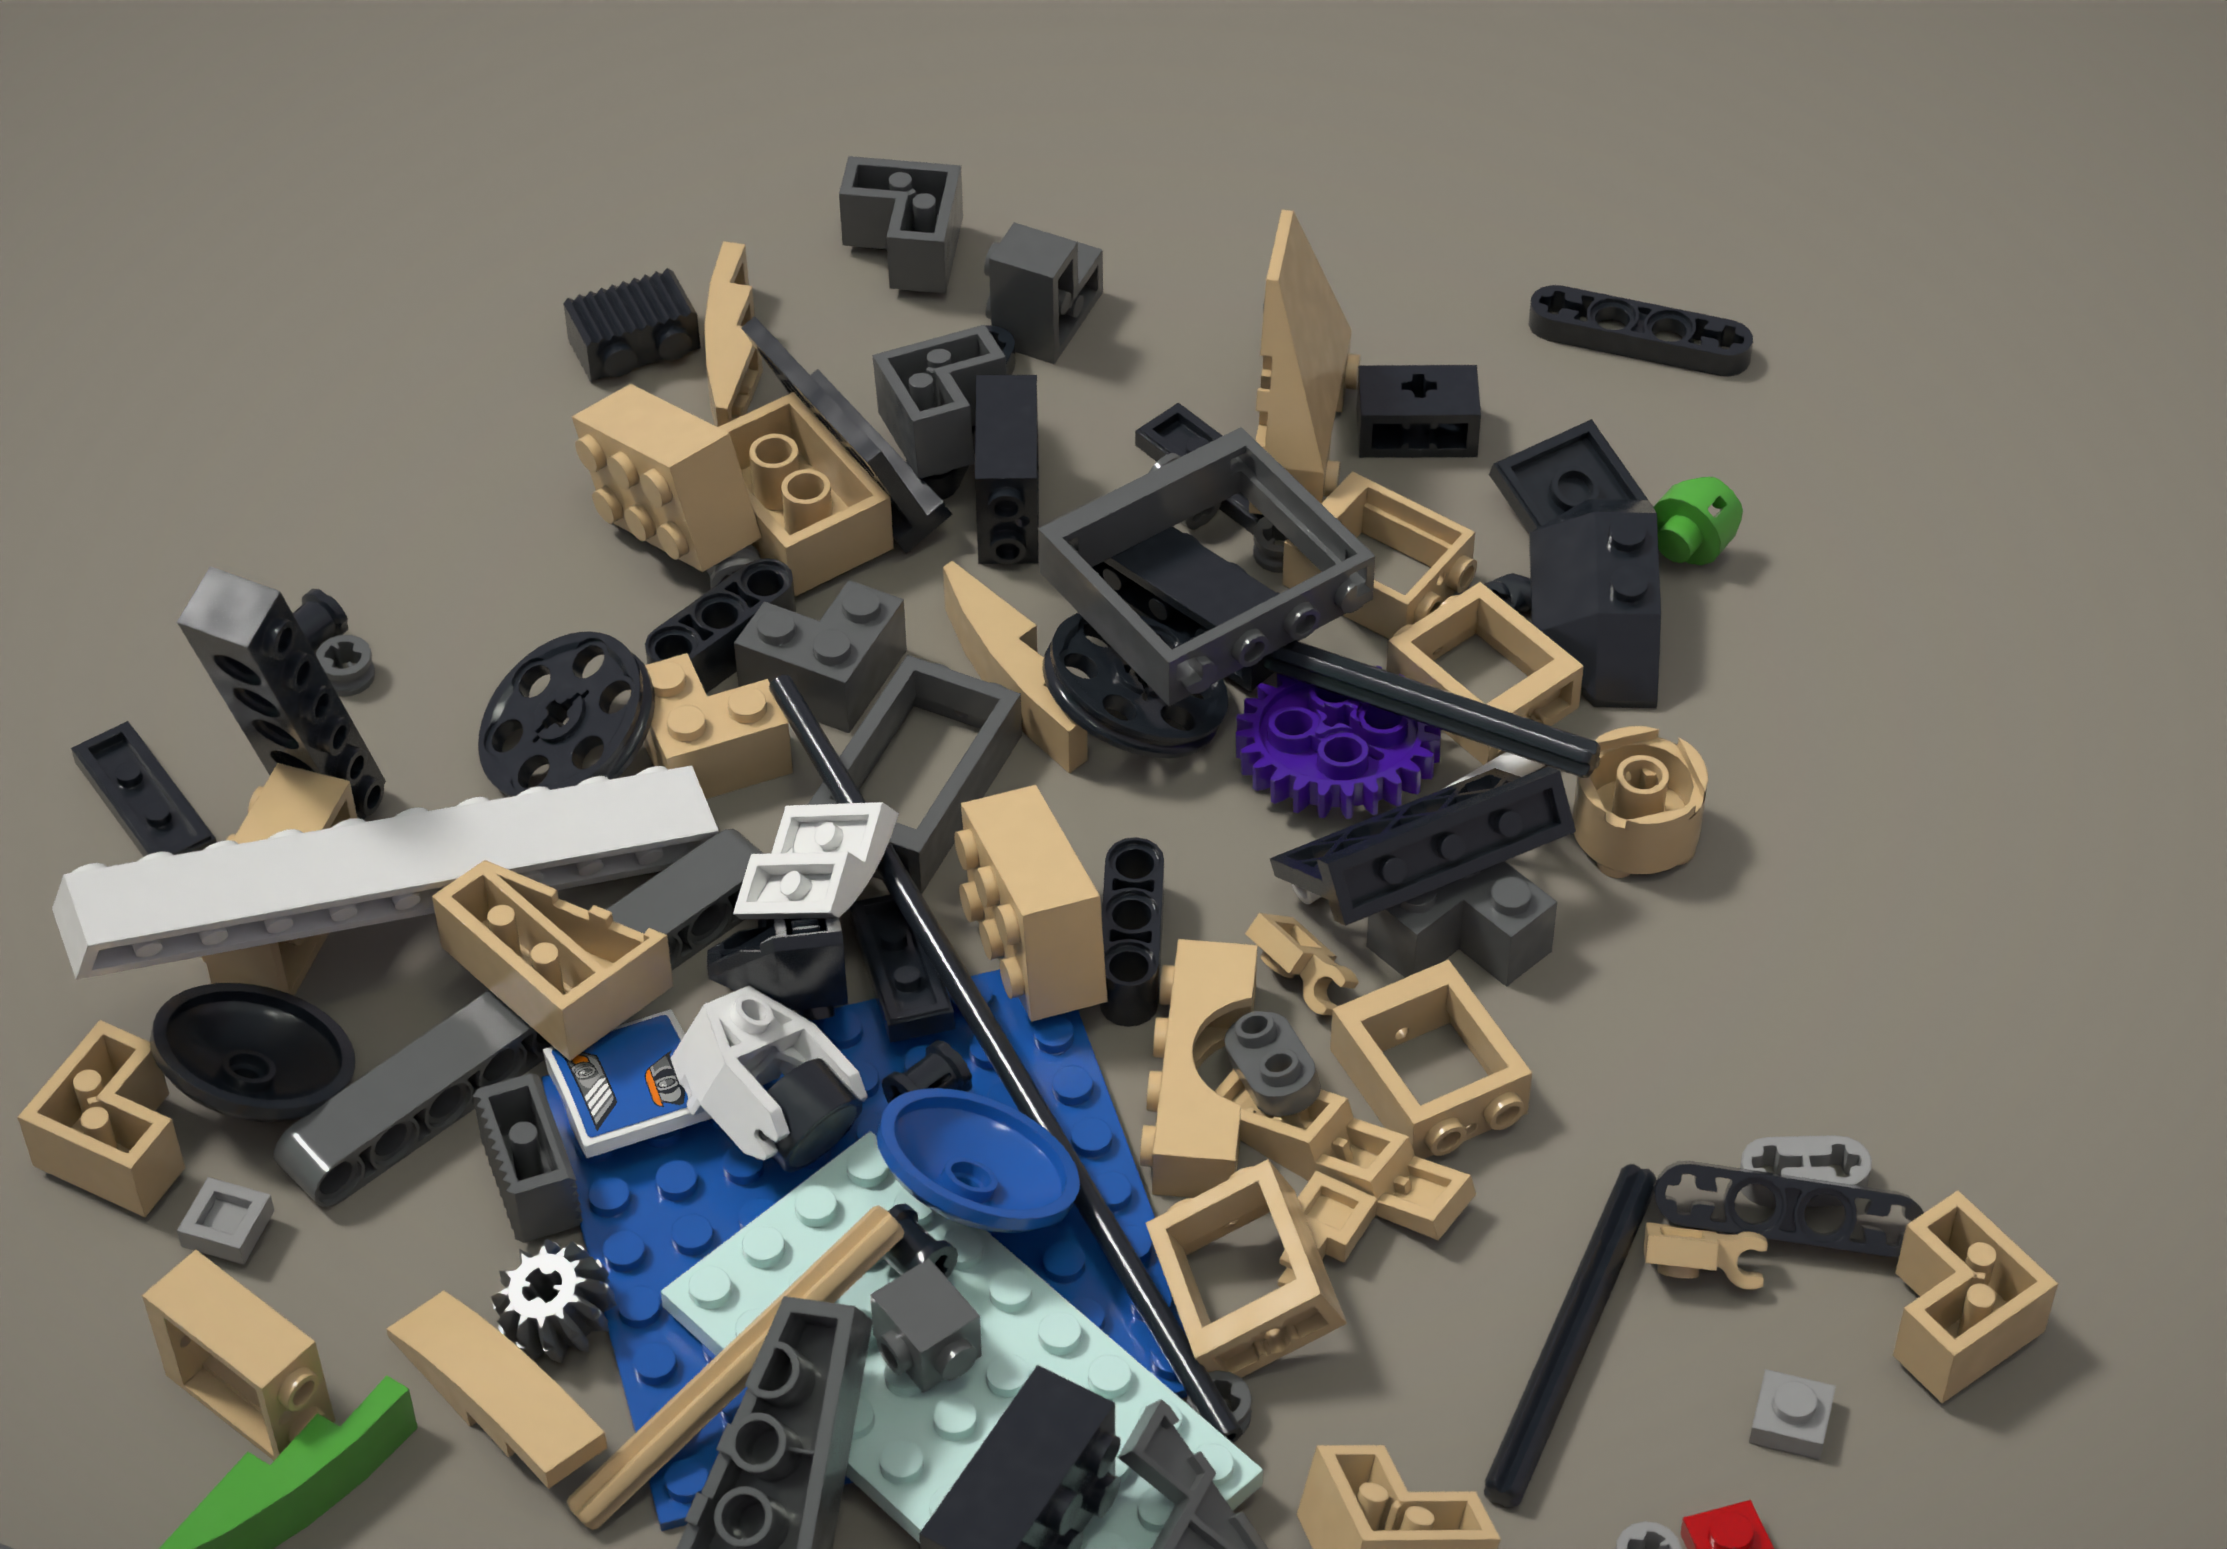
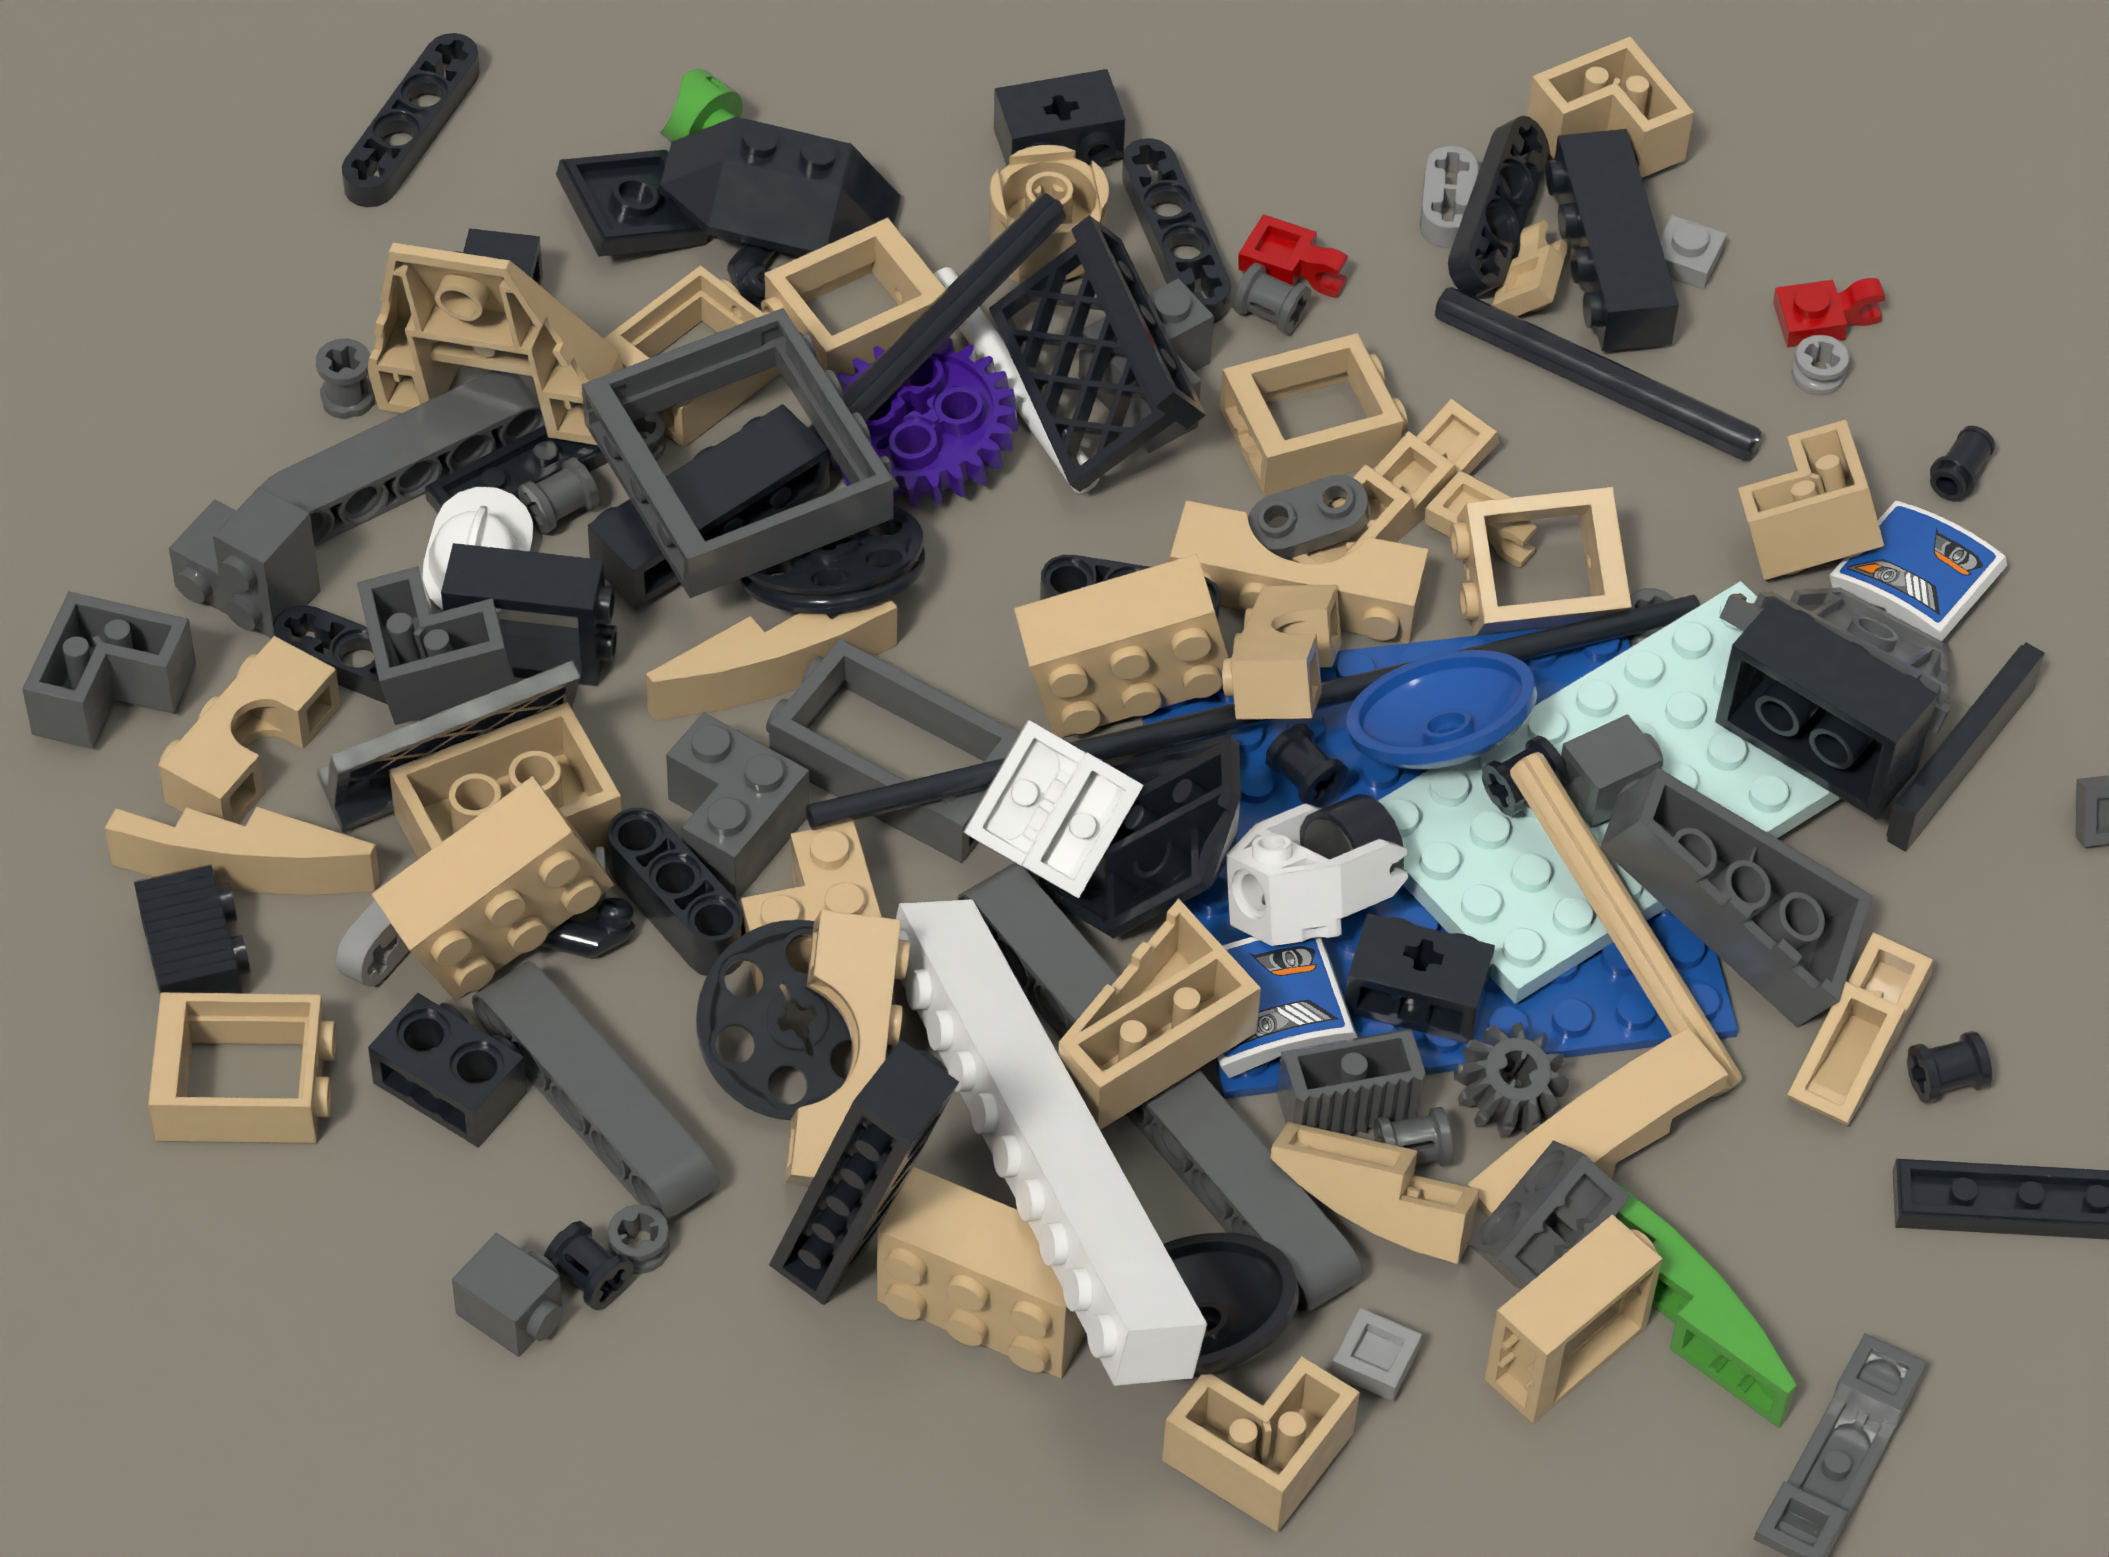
camera: 85 degrees left, 5 degrees up
black tile [71,721,217,857] -> none
tan plate [1245,913,1359,1016] -> none
none -> tan window [148,993,337,1143]
none -> tan arch [158,636,341,824]
none -> dark grey beam [260,370,545,547]
none -> black brick [368,993,527,1148]
none -> white piece [423,487,533,613]
none -> dark grey brick [452,1232,563,1357]
none -> dark grey beam [472,961,720,1221]
none -> black arm [540,898,635,958]
none -> tan arch [784,910,910,1187]
none -> black brick [994,69,1126,166]
none -> black beam [1122,138,1231,323]
none -> tan arch [1222,585,1342,719]
none -> dark grey bush [1233,263,1311,335]
none -> red plate [1238,214,1348,297]
none -> tan slope [1270,1122,1479,1264]
none -> black brick [1345,913,1495,1044]
none -> dark grey bush [1374,1107,1453,1167]
none -> dark grey brick [1467,1140,1630,1290]
none -> black brick [1545,129,1679,351]

